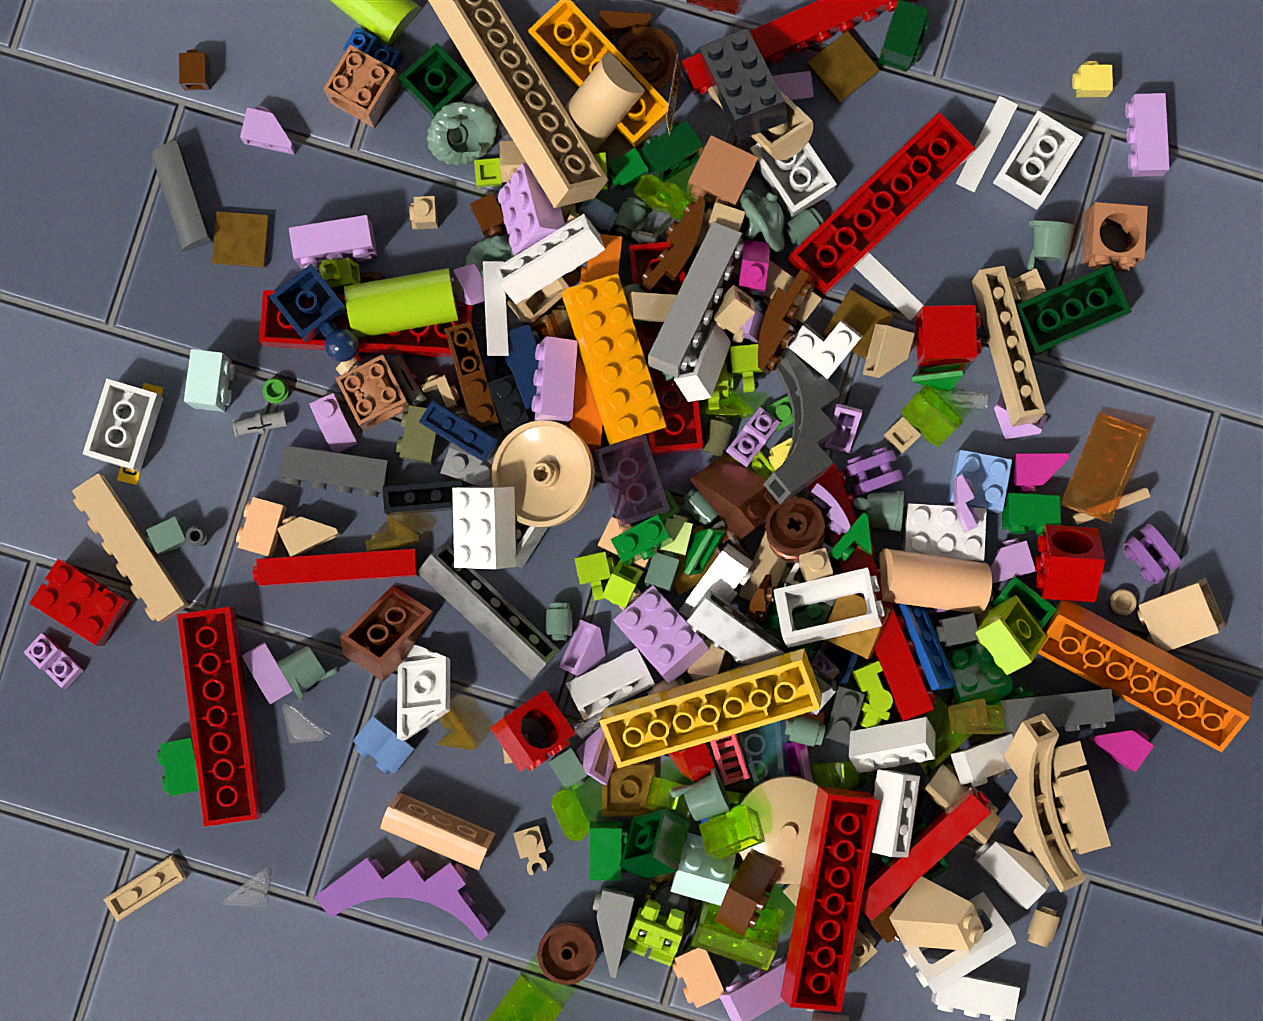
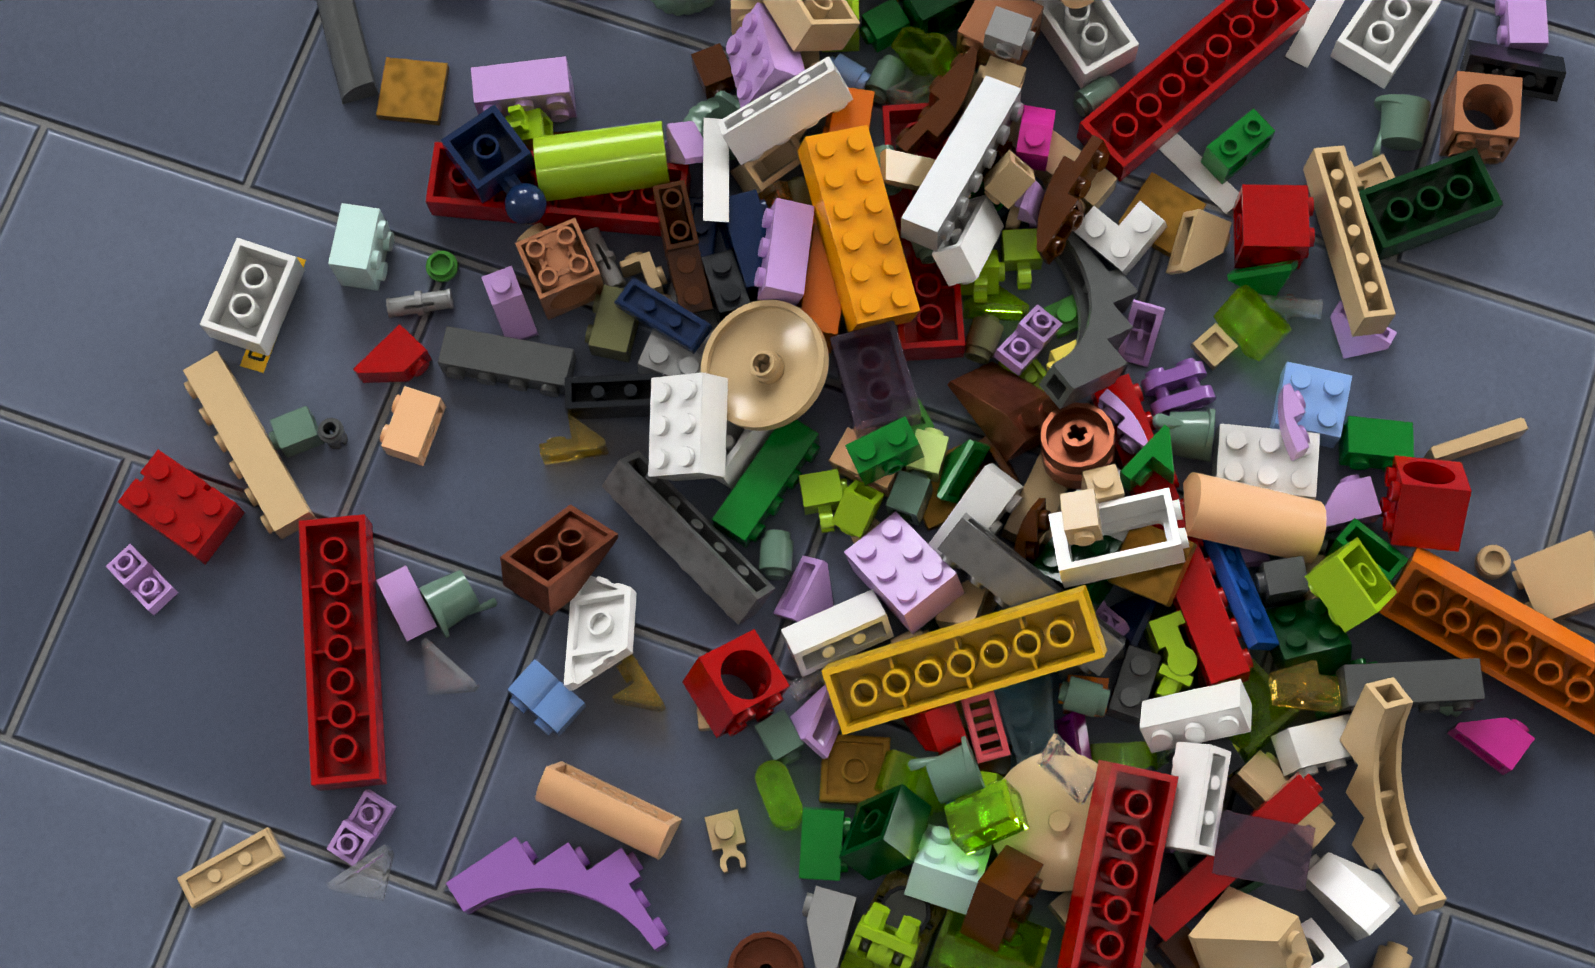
camera: 10 degrees right, 10 degrees down
green brick [157,738,199,796] -> none
red brick [252,549,419,587] -> none
tan slope [277,515,341,557] -> none
tan brick [409,196,438,230] -> none
lime tile [474,158,503,188] -> none
sand green brick [682,488,718,526] -> none
sand green piece [739,189,785,253] -> none
dark pink slope [1012,453,1069,492] -> none
tan piece [1051,740,1111,854] -> none
clear orange tile [1061,412,1148,523] -> none
medium lavender brick [1123,523,1182,584] -> none
none -> lavender slope [327,789,397,867]
none -> red slope [353,324,432,383]
none -> green brick [712,419,821,548]
none -> light grey brick [983,6,1036,60]
none -> clear slope [1037,734,1096,804]
none -> brick [1059,488,1103,546]
none -> green brick [1201,108,1275,184]
none -> piece [1212,810,1316,891]
none -> black brick [1460,39,1566,102]

